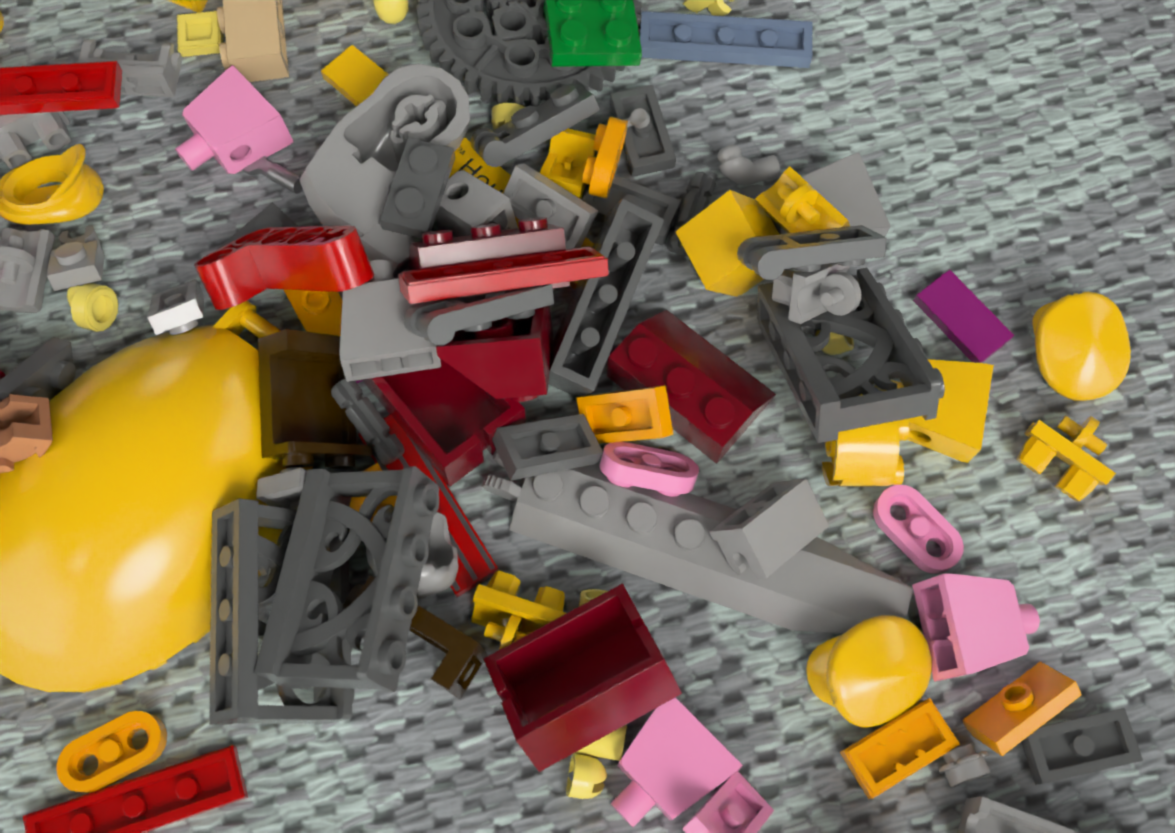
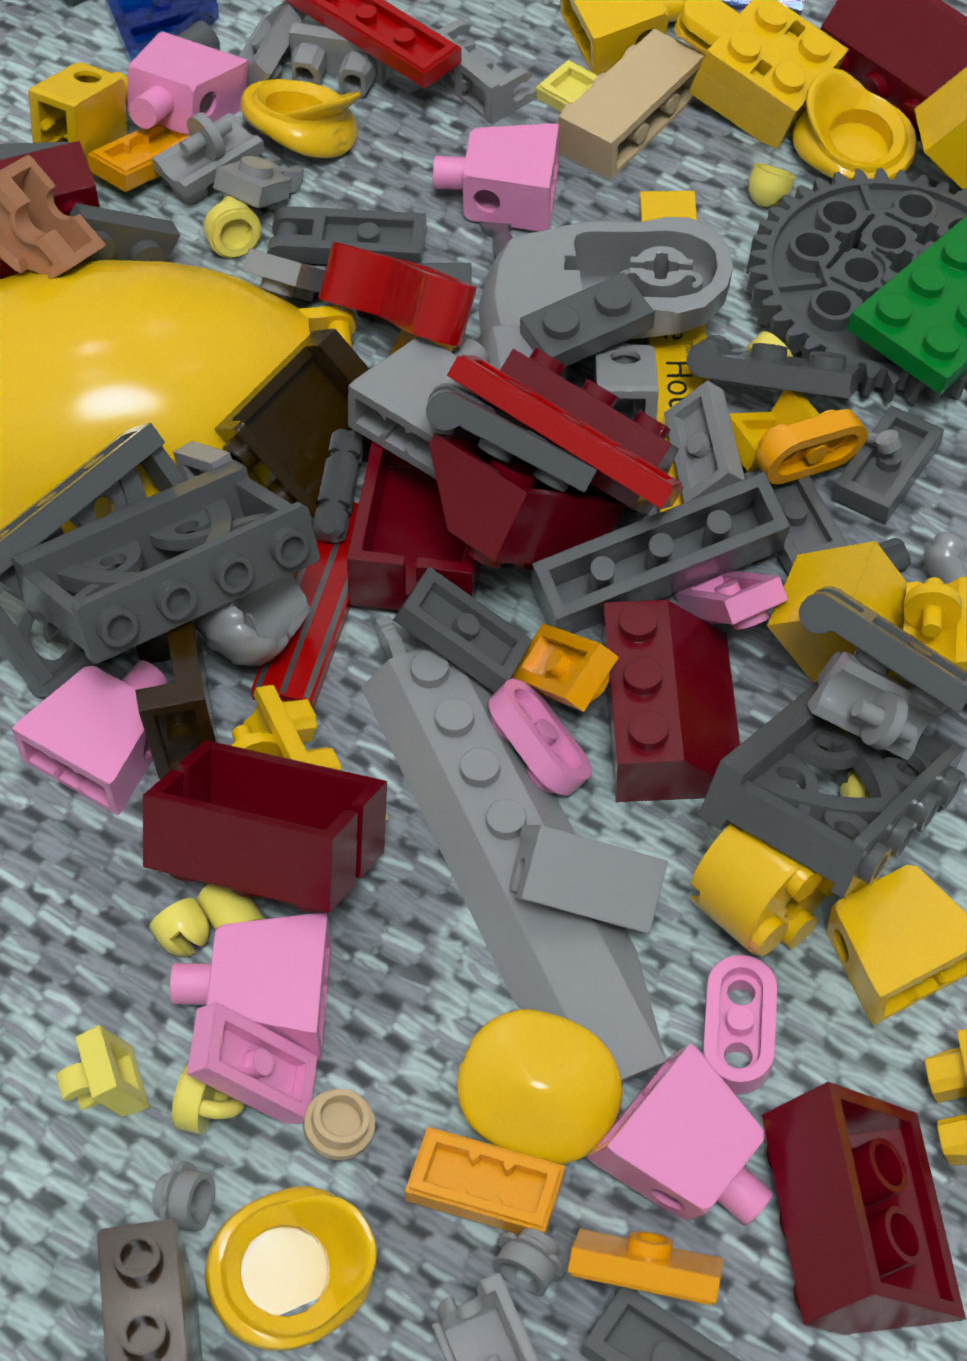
camera: 50 degrees right, 15 degrees down
none -> bright pink torso [11,660,168,815]
none -> dark grey plate [267,206,427,264]
none -> tan plate [303,1089,375,1160]
none -> bright pink plate [675,570,788,630]
none -> dark red slope [762,1082,966,1335]

